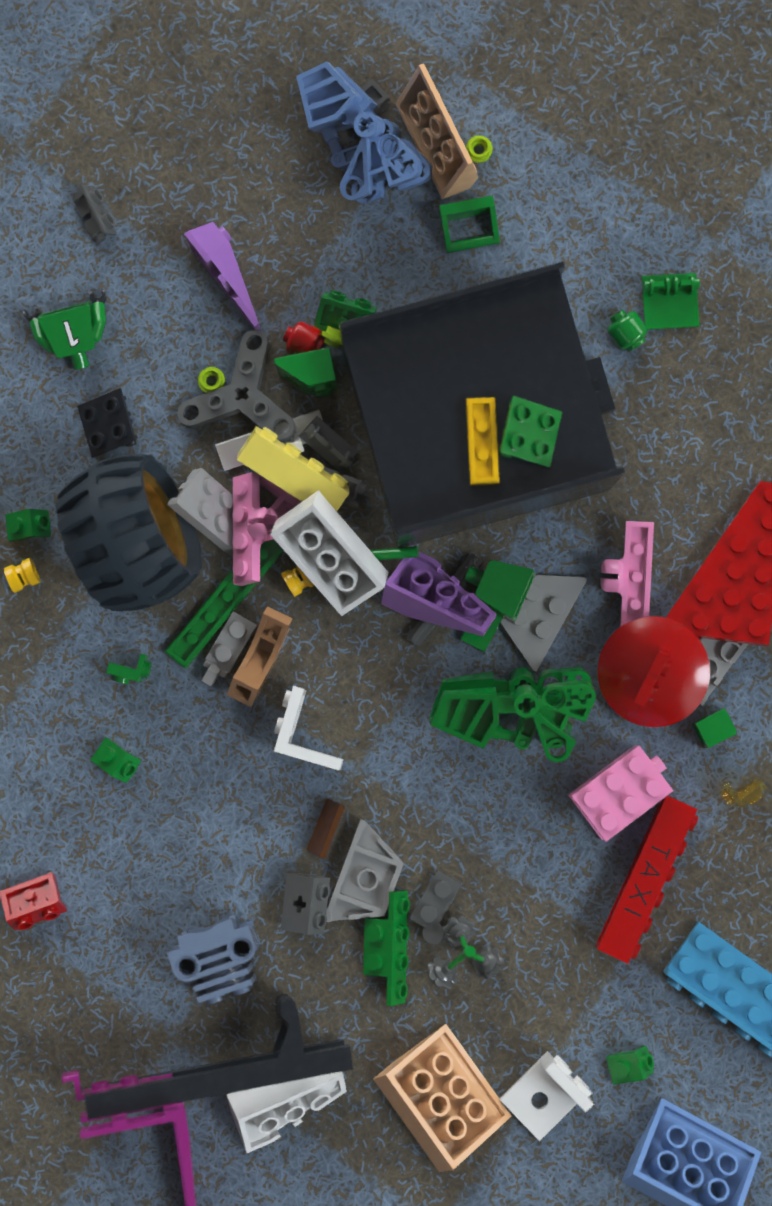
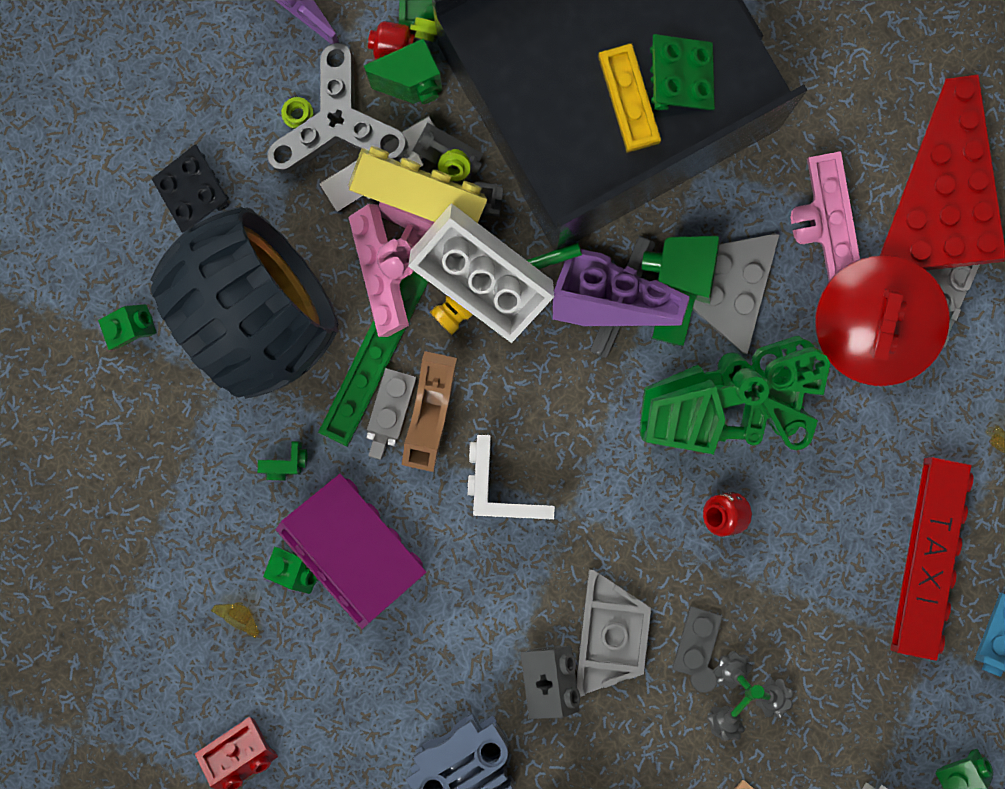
camera: 15 degrees left, 0 degrees up
yellow wheel [4,558,41,593] -> none
green torso [23,289,106,370] -> none
light grey wing [168,468,233,556] -> none
reddish brown slope [307,799,345,858] -> none
green bracket [363,890,410,1006] -> none
bright pink torso [568,745,673,842] -> none
green panel [692,708,737,748] -> none
none -> clear yellow piece [211,602,259,638]
none -> magenta panel [275,473,427,630]
none -> lime plate [438,149,471,181]
none -> red head [703,492,752,537]

